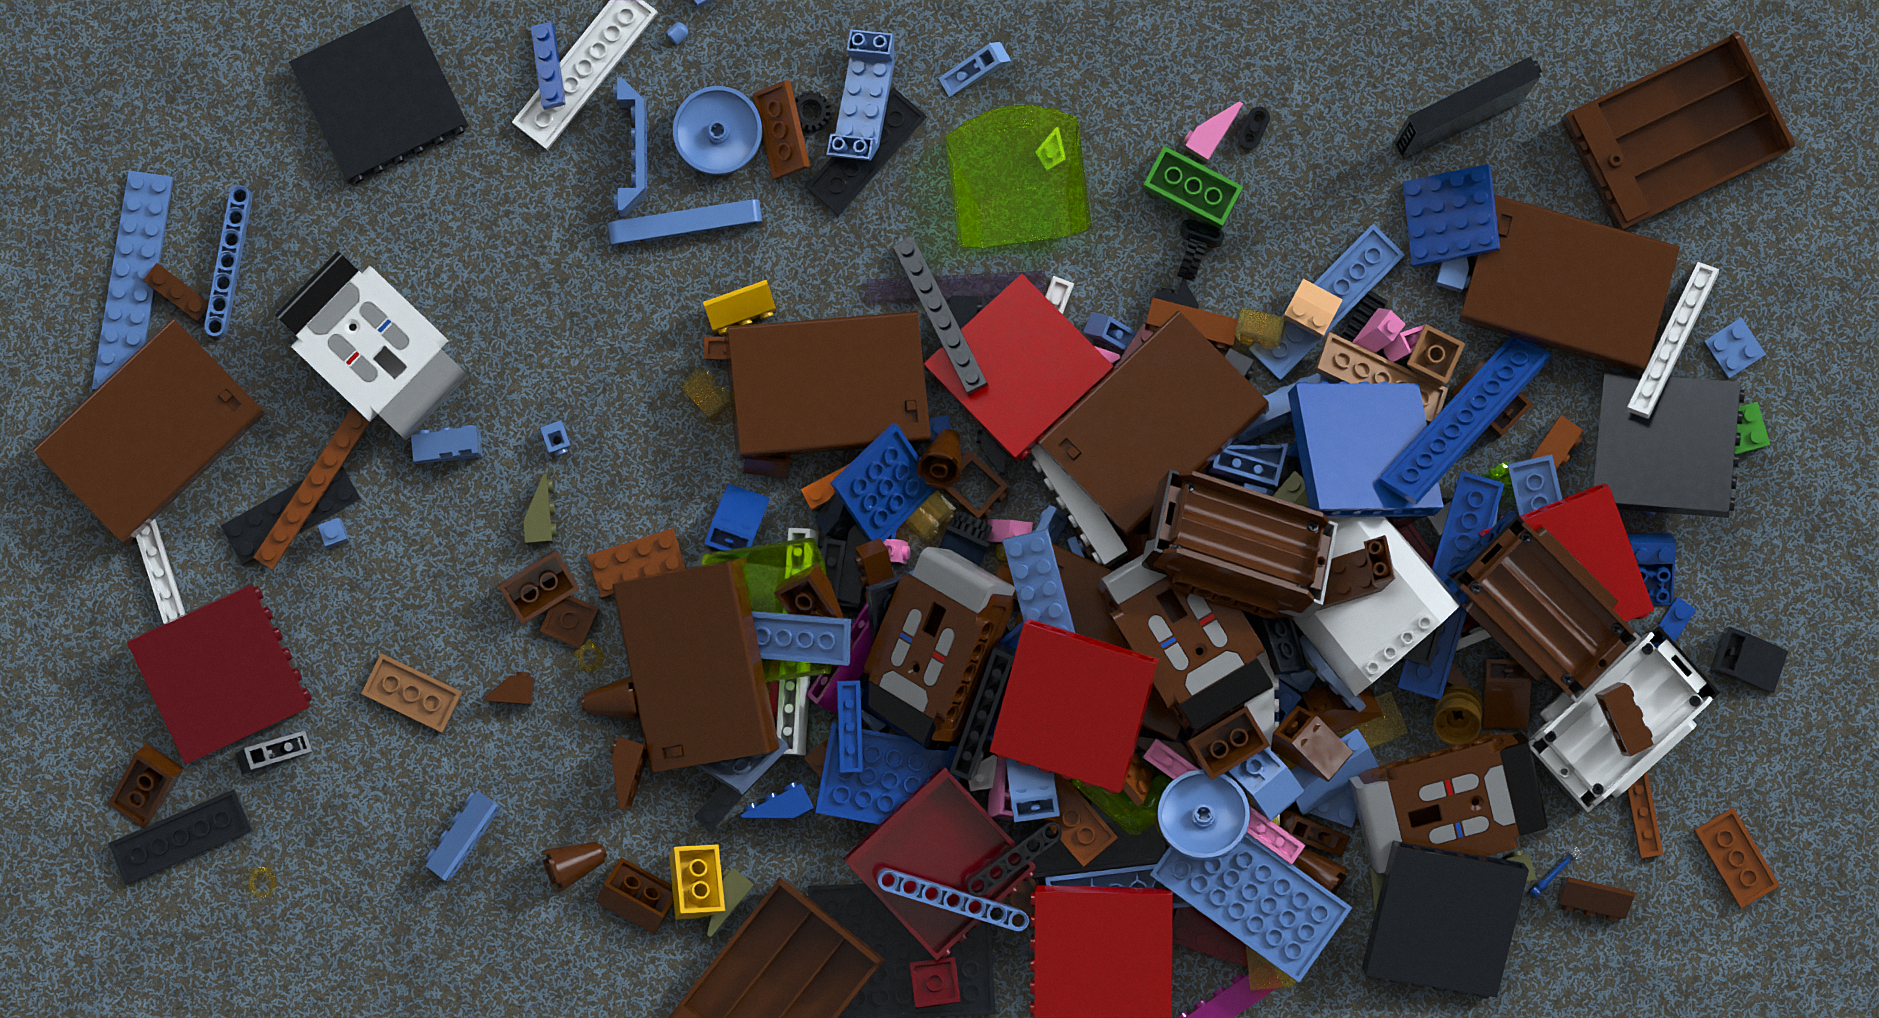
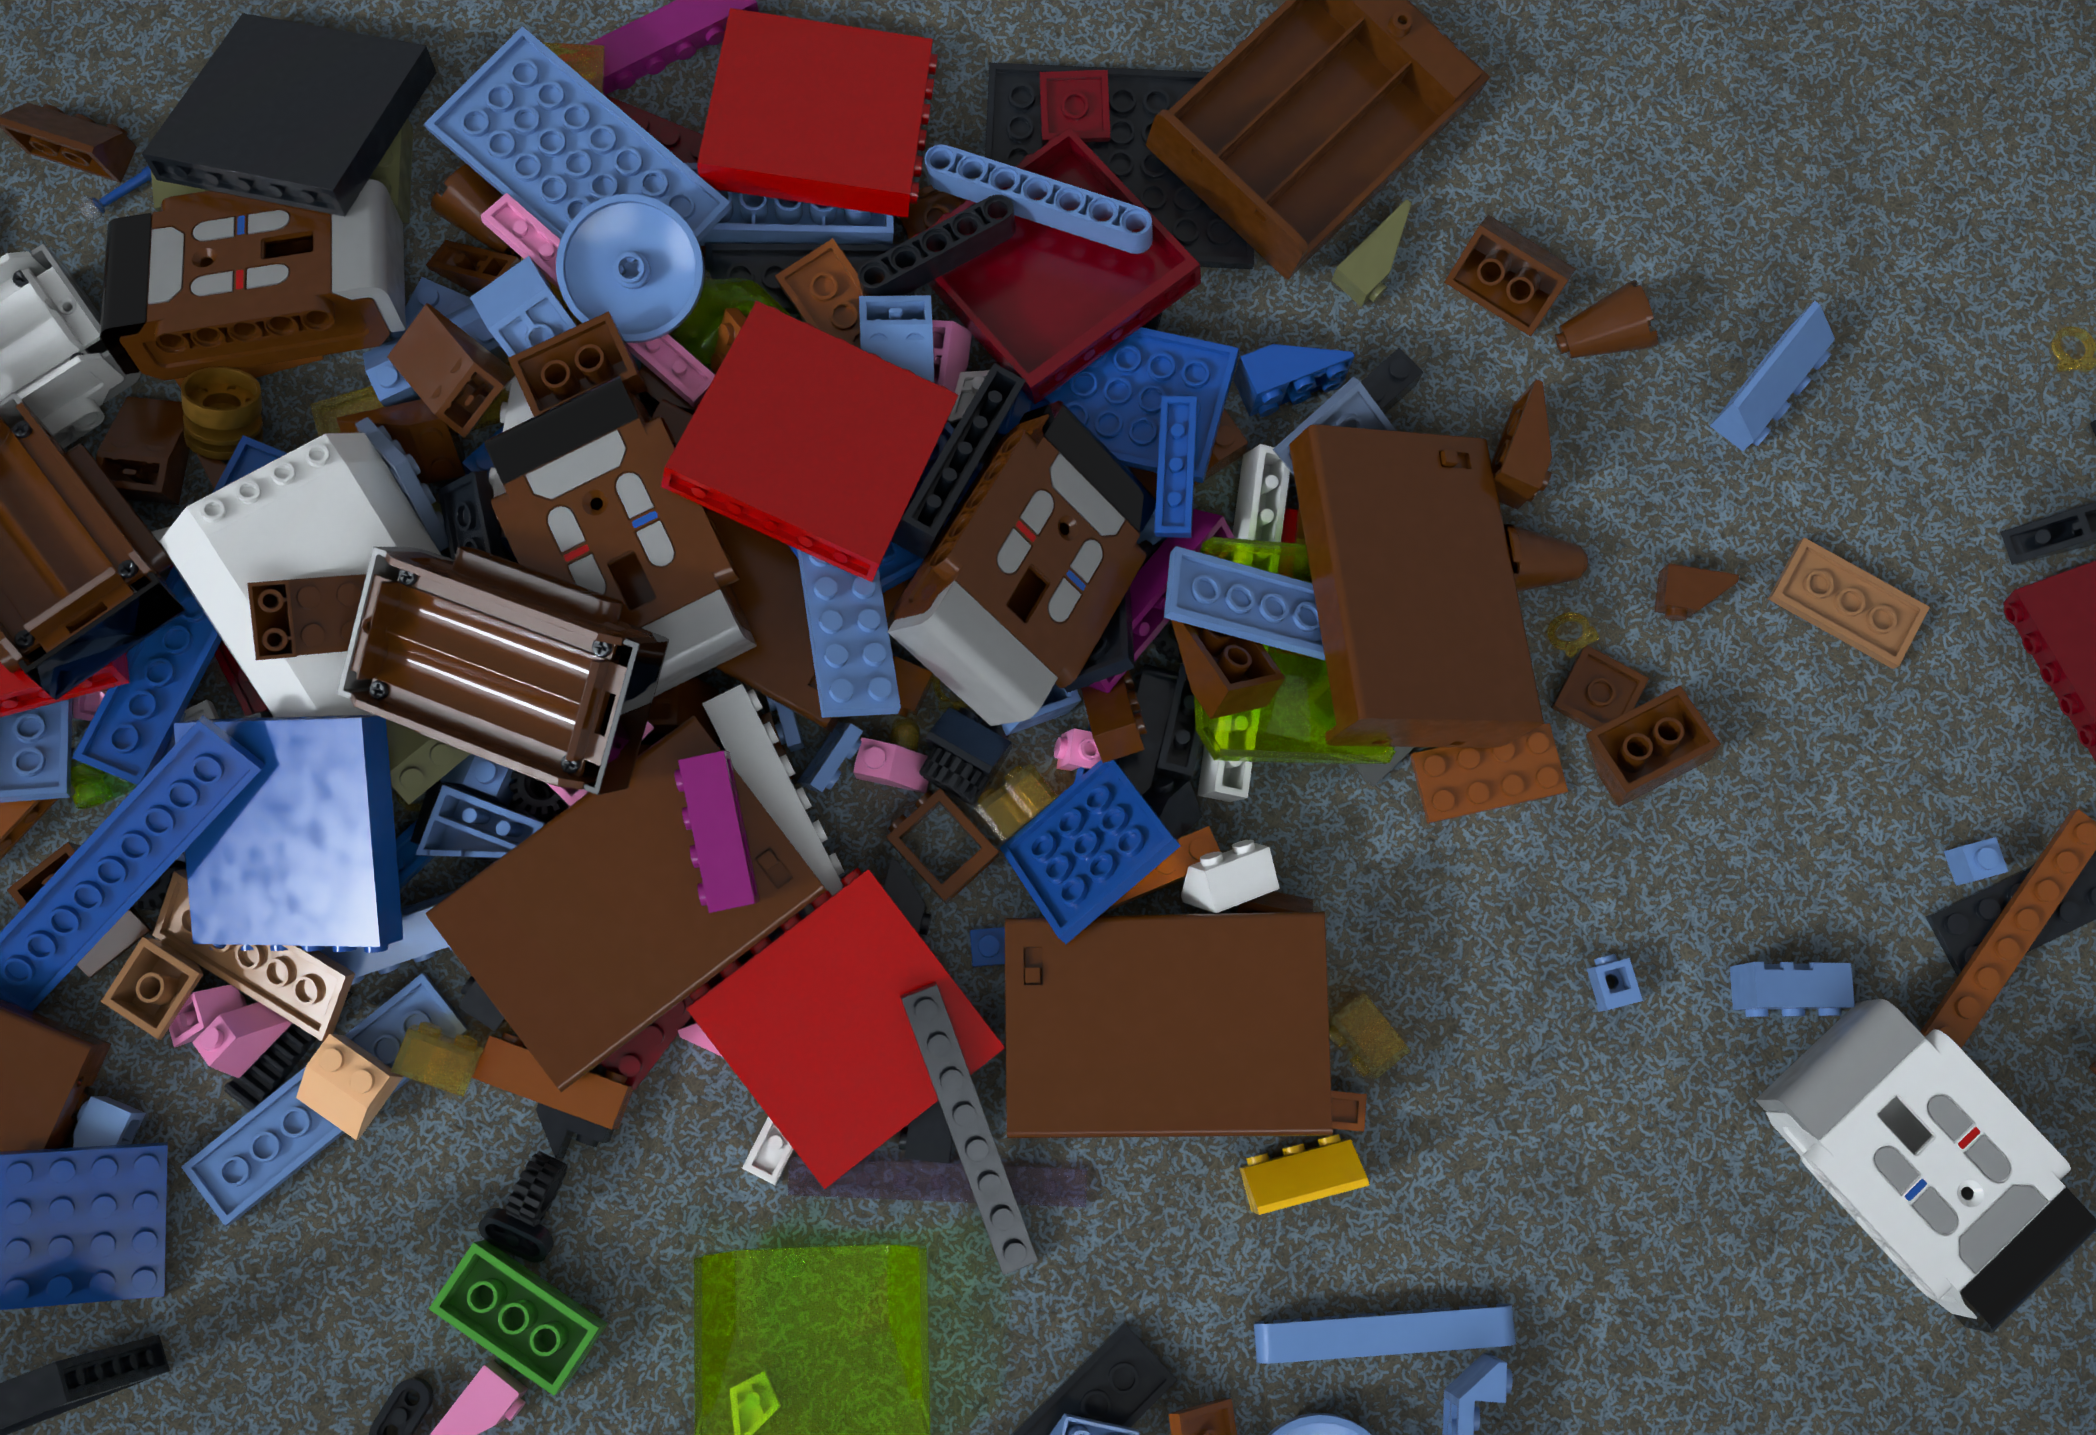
camera: 175 degrees left, 5 degrees down
olive slope [523,474,557,545] -> none
yellow slope [669,845,725,920] -> none
blue slope [704,483,770,561] -> none
reddish brown cone [917,429,962,489] -> none
medium blue slope [1083,312,1137,351] -> none
none -> magenta brick [674,750,760,913]
none -> white slope [1181,840,1280,913]

